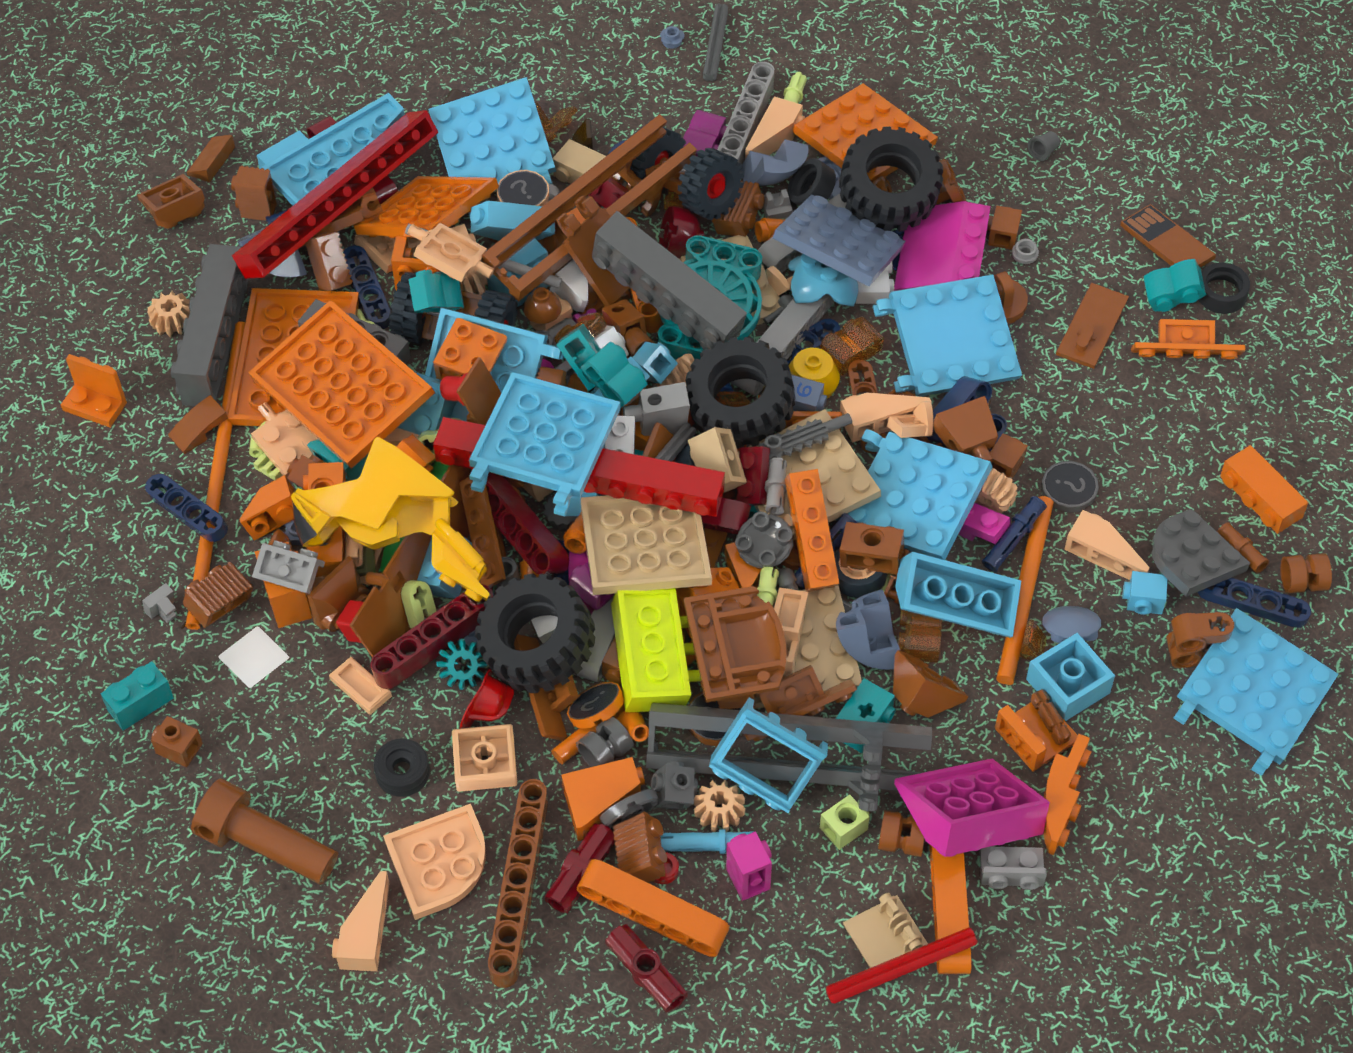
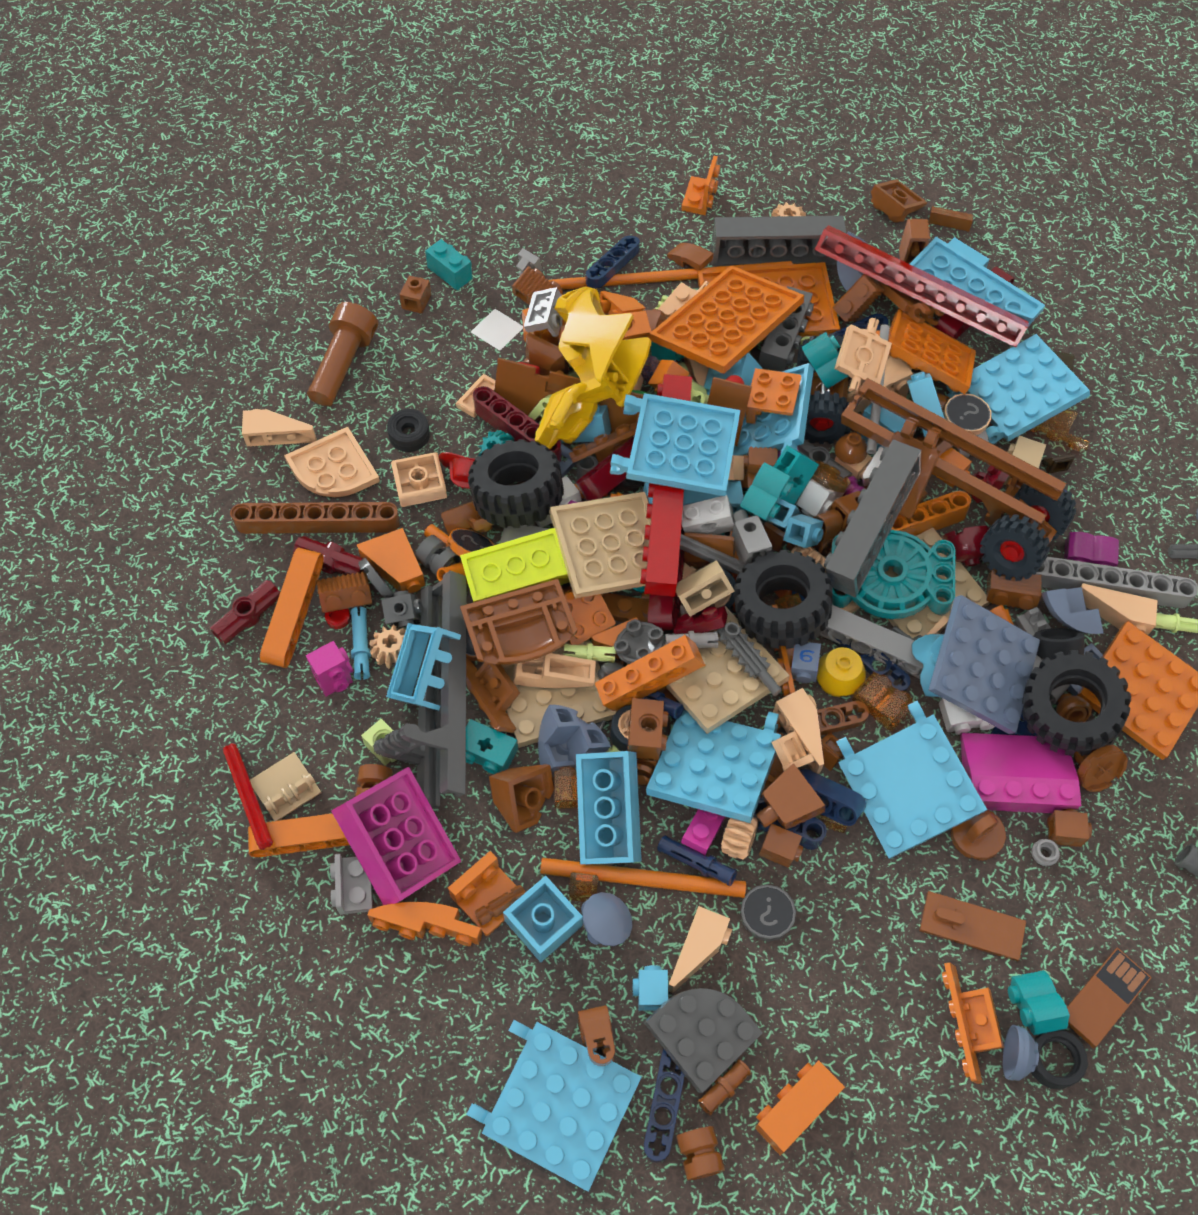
camera: 80 degrees right, 5 degrees up
none -> sand blue piece [1003,1025,1039,1081]

